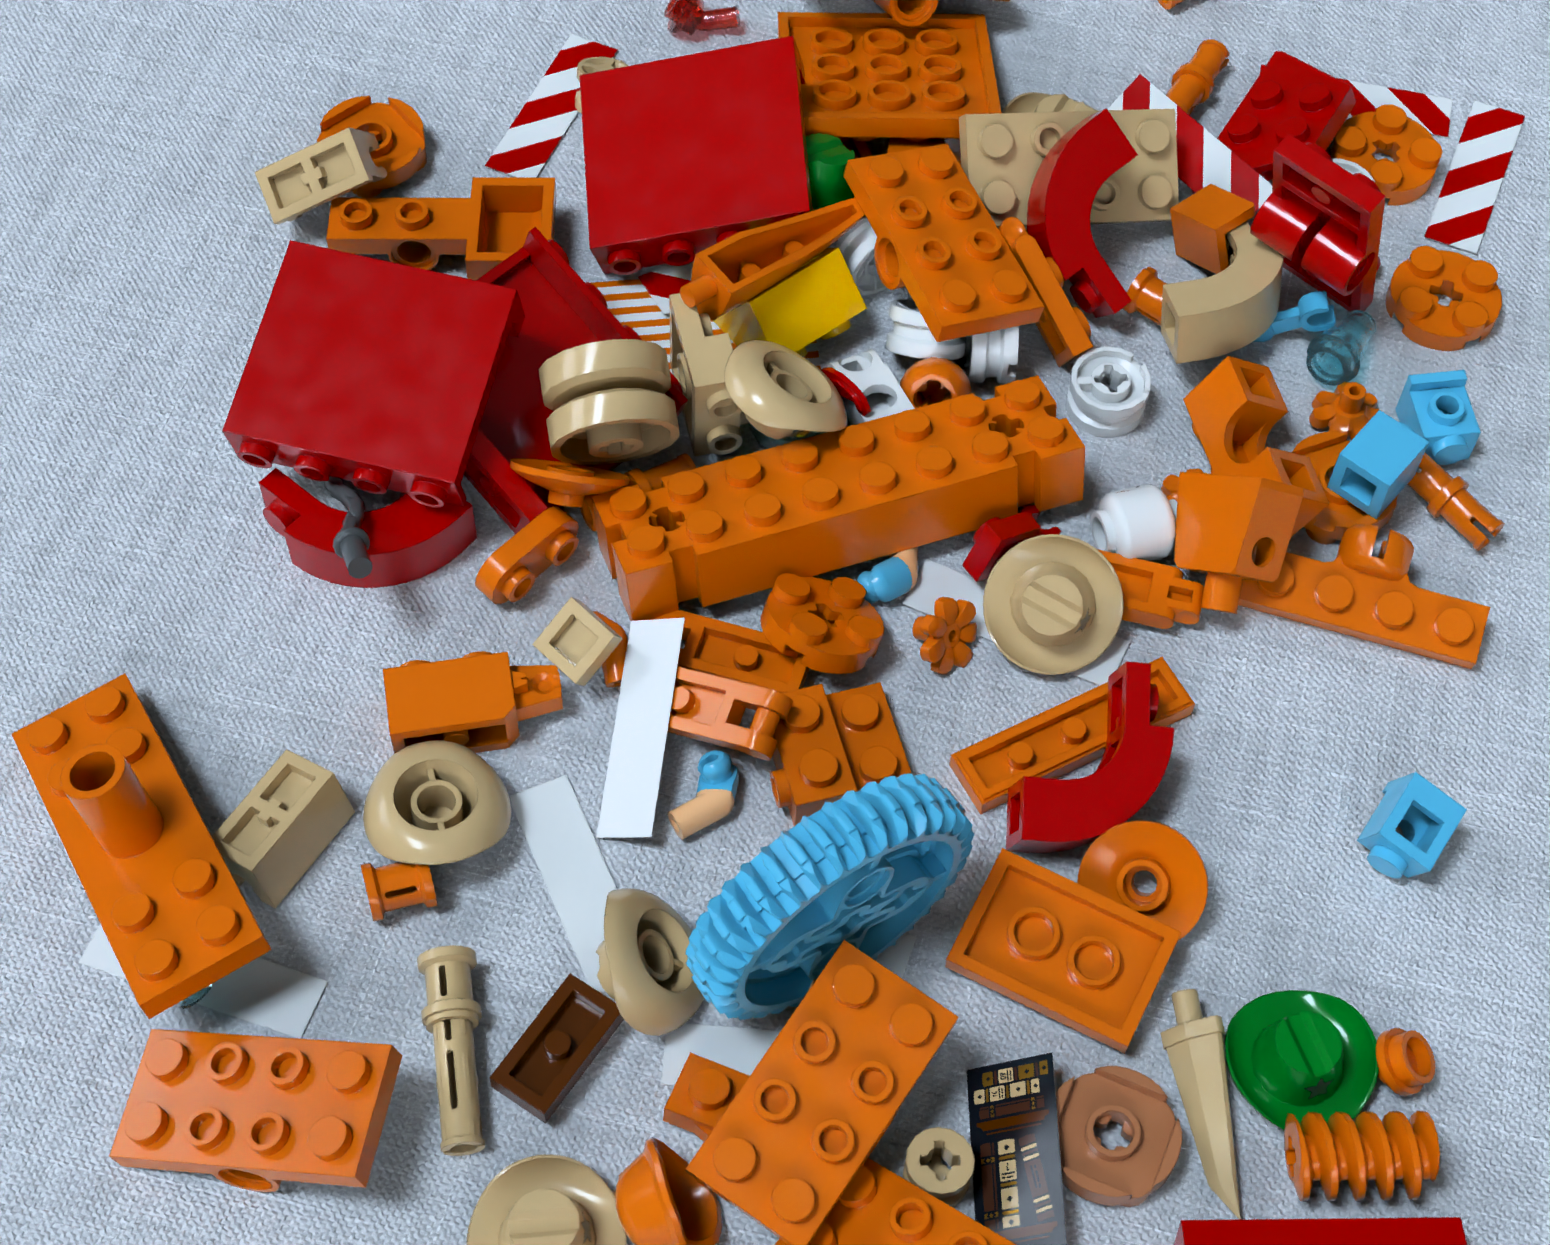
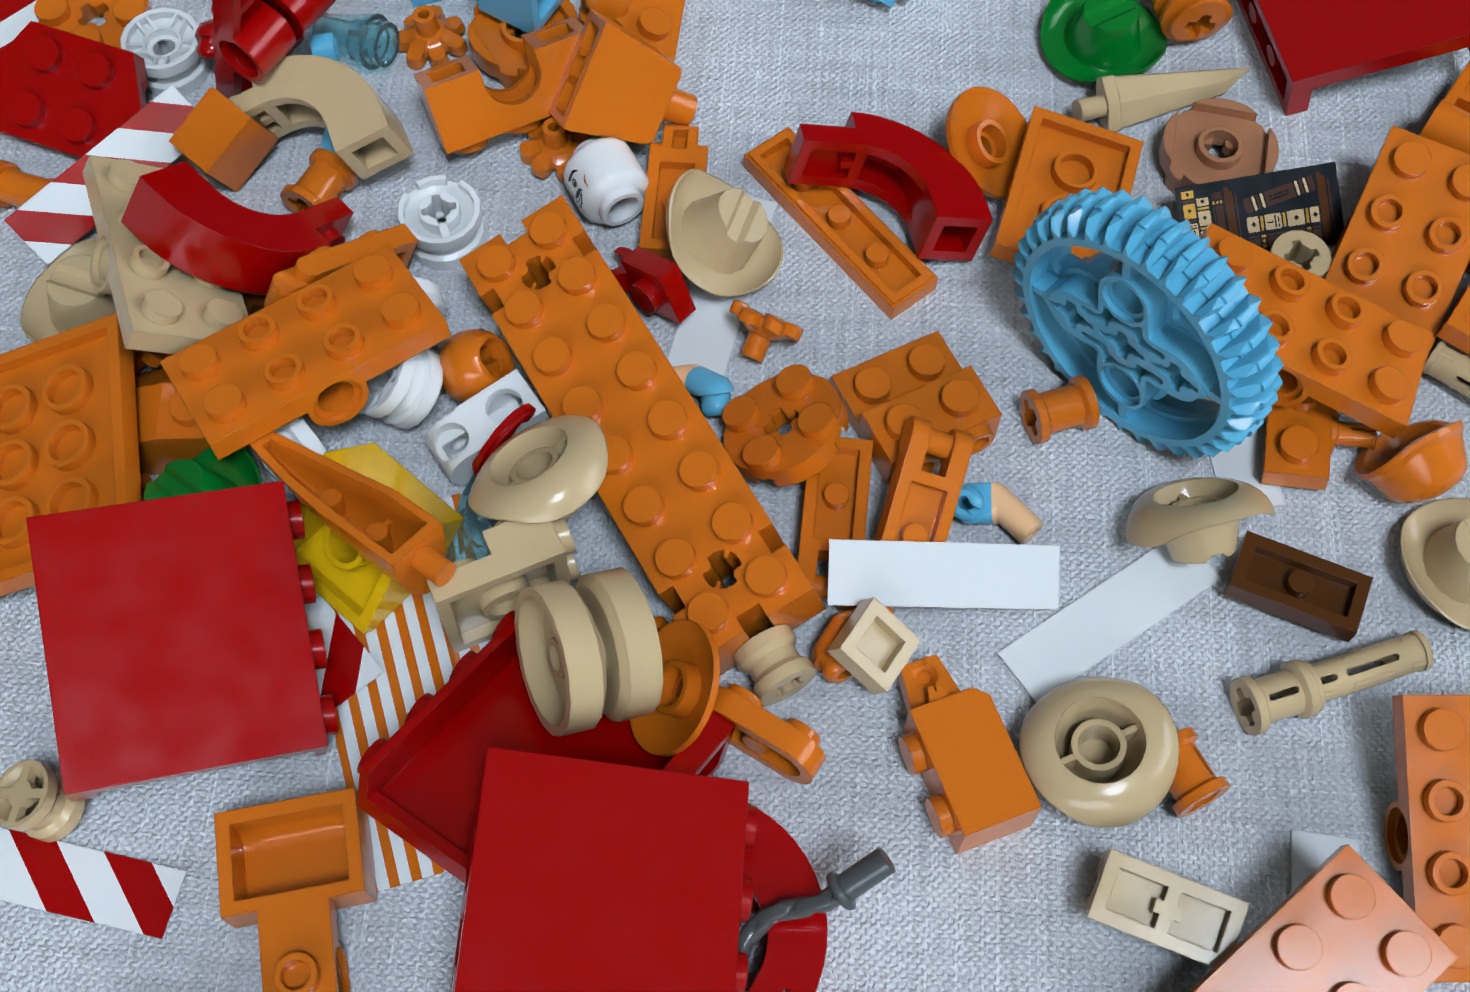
camera: 100 degrees left, 5 degrees up
none -> tan wheel [733,624,817,706]

